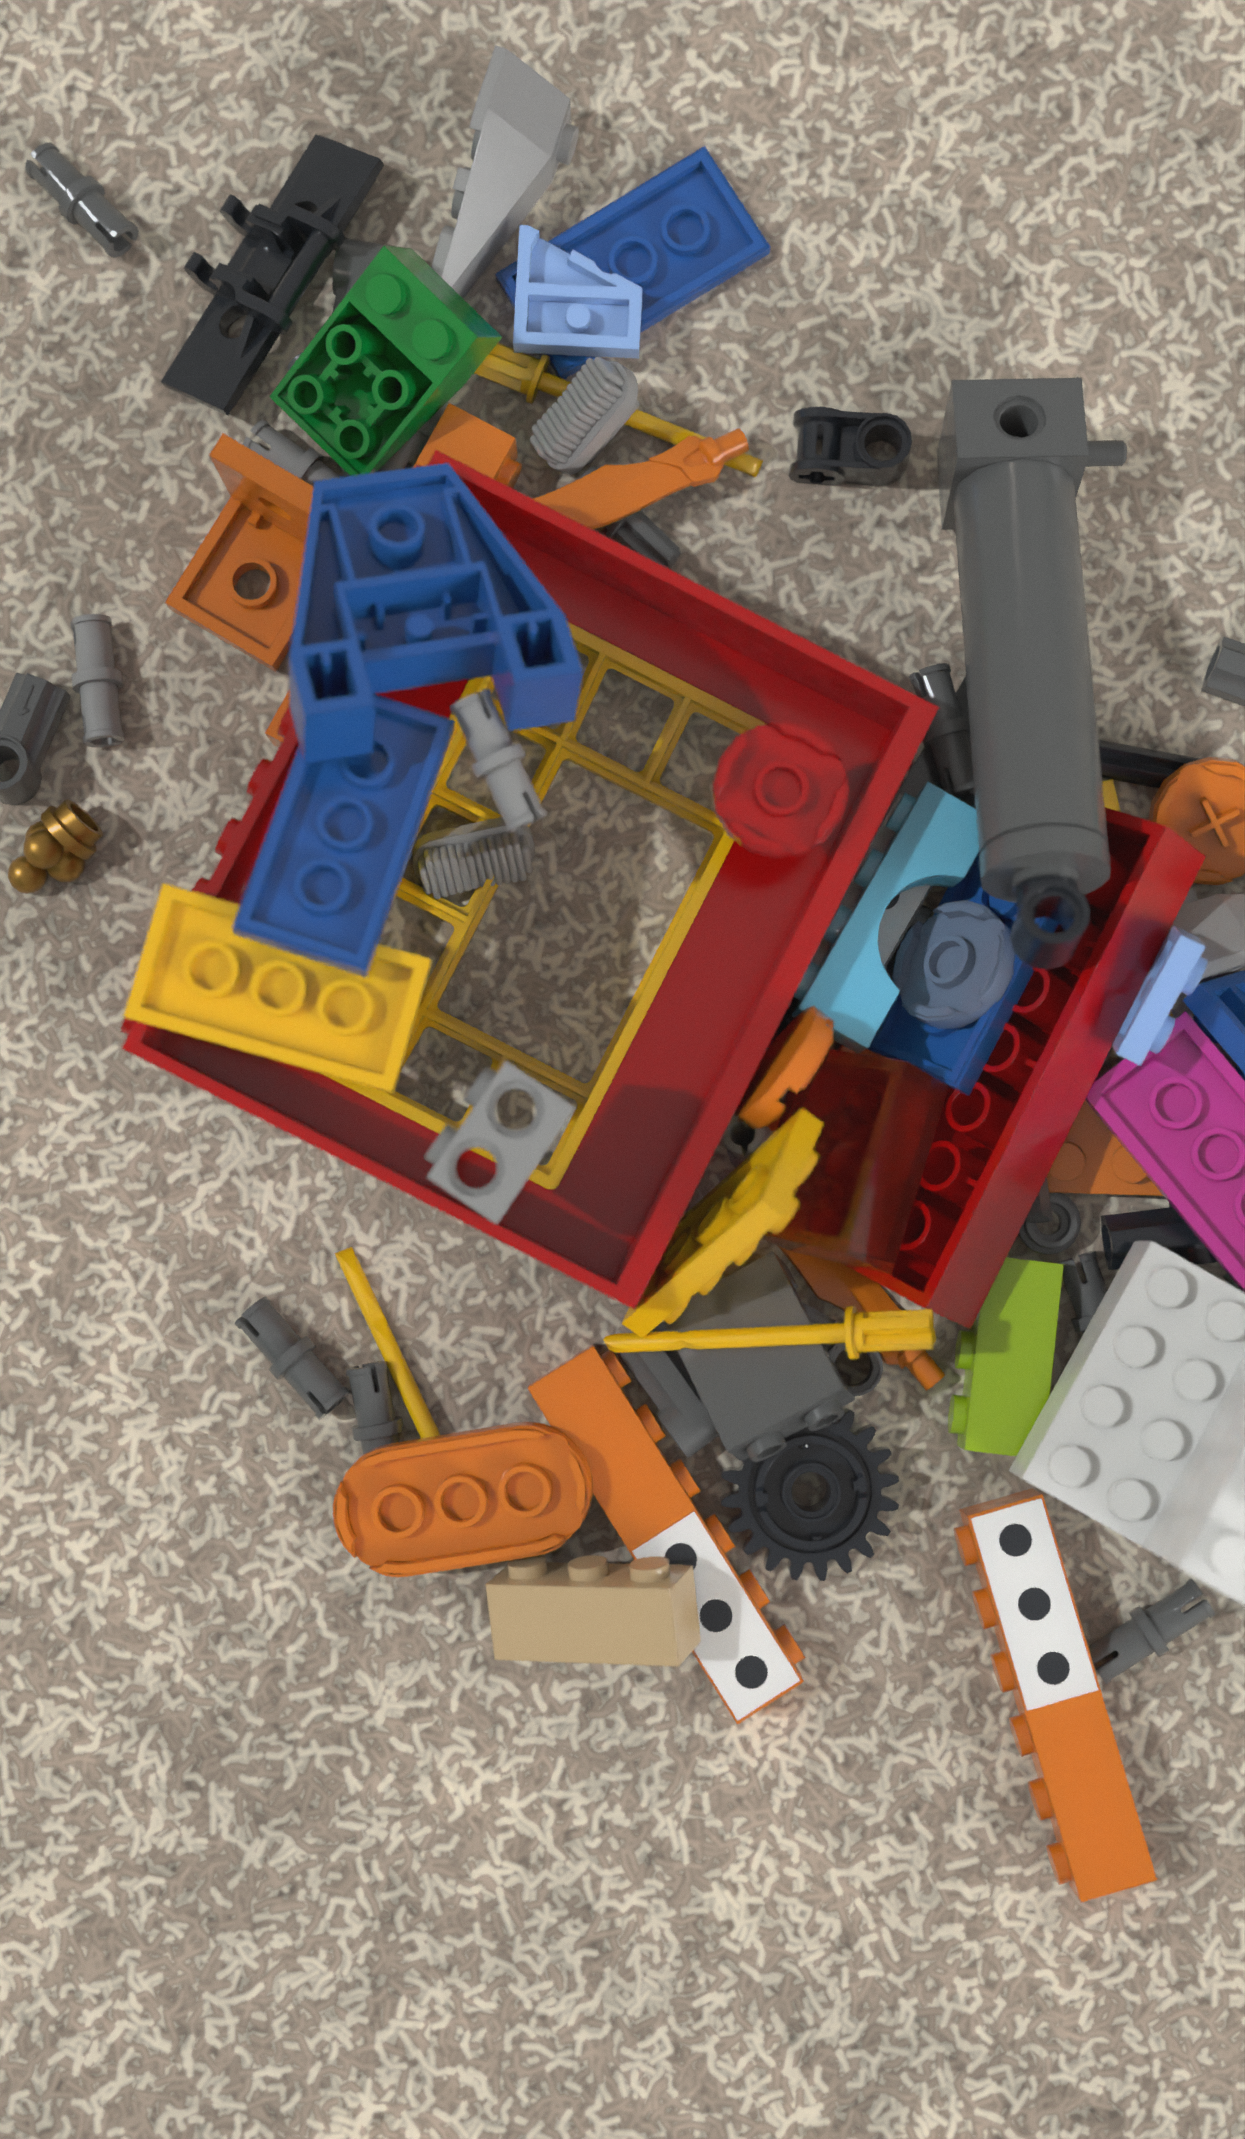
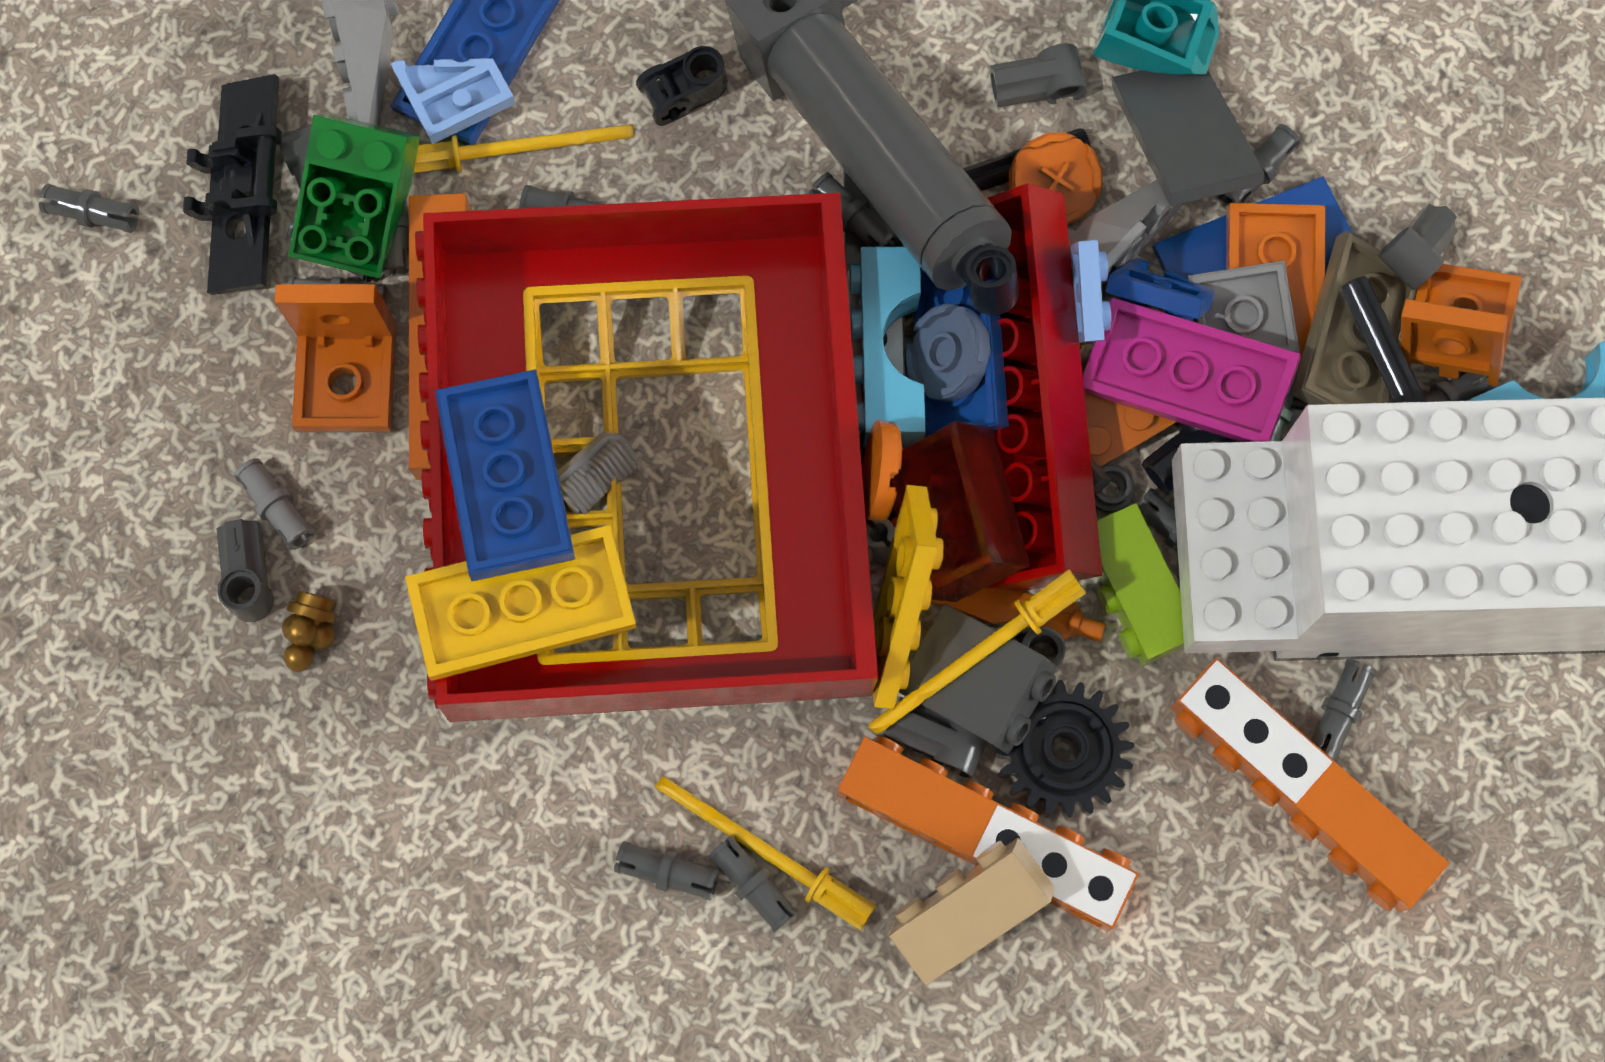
camera: 30 degrees left, 10 degrees down
blue wedge [289,463,583,764] -> none
orange tile [333,1422,593,1577] -> none
light grey brick [425,1061,575,1224] -> none
light grey pin [449,689,548,833] -> none
light grey piece [530,357,640,475] -> none
orange sword [533,428,749,529] -> none
red tile [712,720,849,859] -> none

